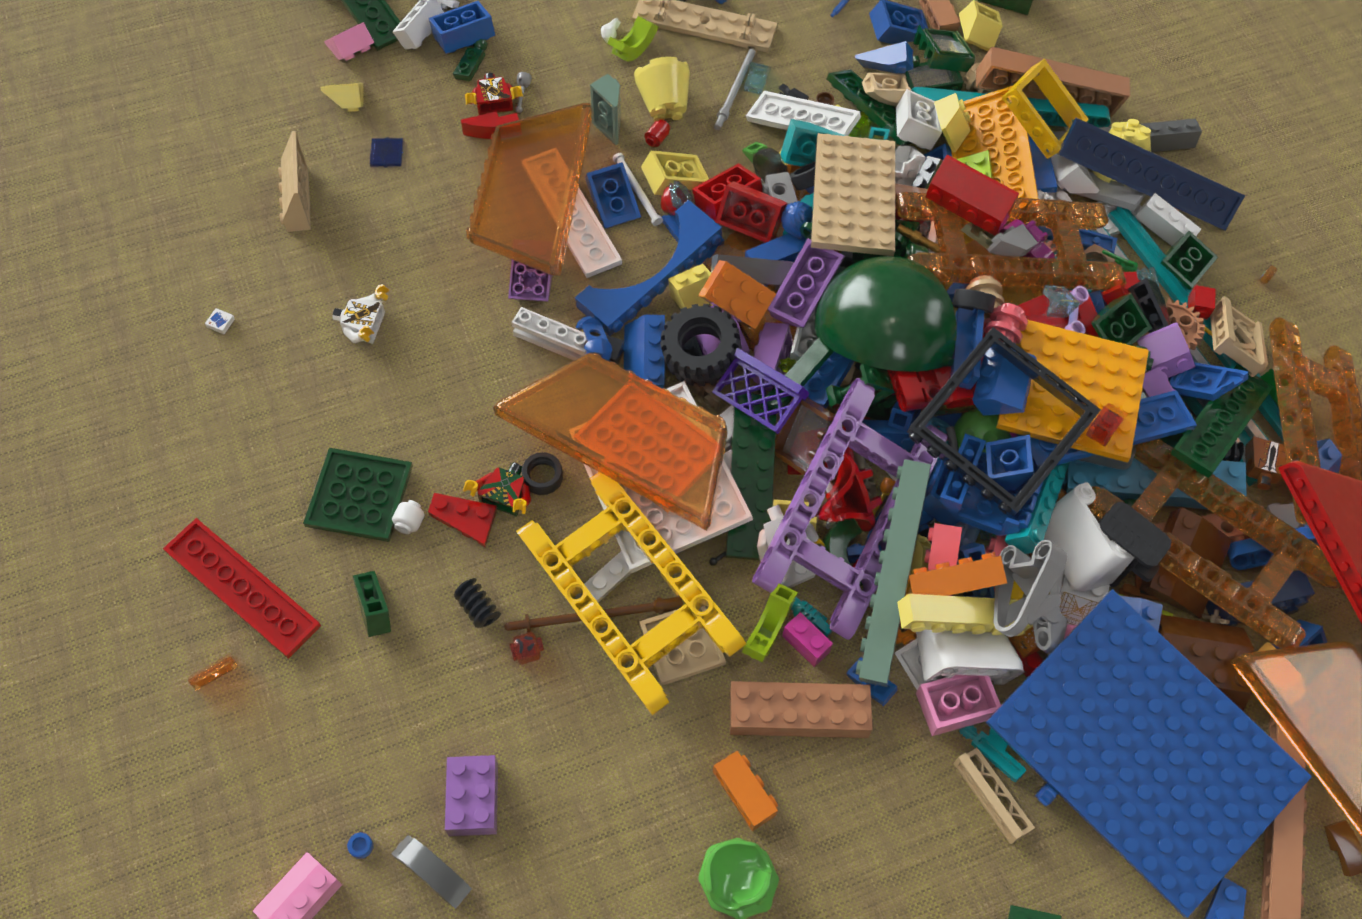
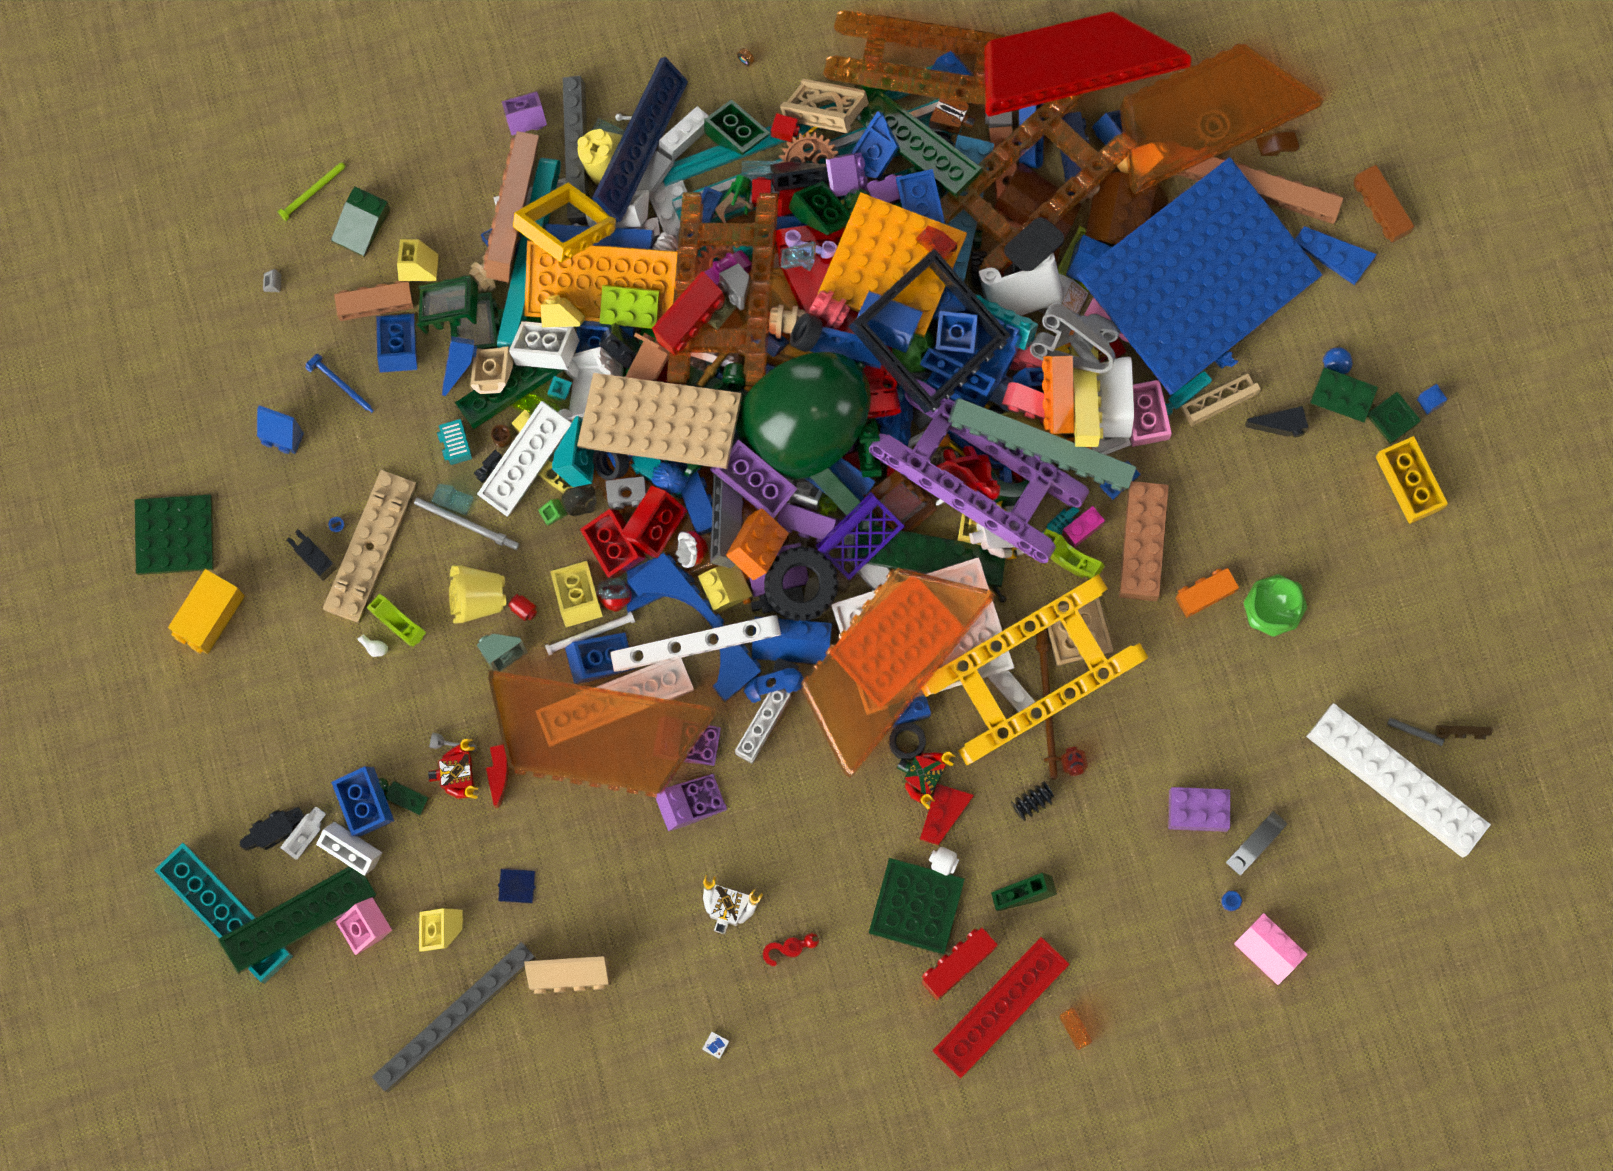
camera: 80 degrees left, 15 degrees up
none -> dark grey brick [372,942,536,1093]
none -> teal brick [437,419,473,465]
none -> medium lavender slope [501,92,547,135]
none -> white beam [610,615,781,672]
none -> medium lavender slope [655,774,727,832]
none -> white hair [676,531,708,568]
none -> red piece [763,933,819,967]
none -> blue brick [888,695,931,728]
none -> red brick [922,927,998,1001]
none -> black slope [1245,406,1309,438]

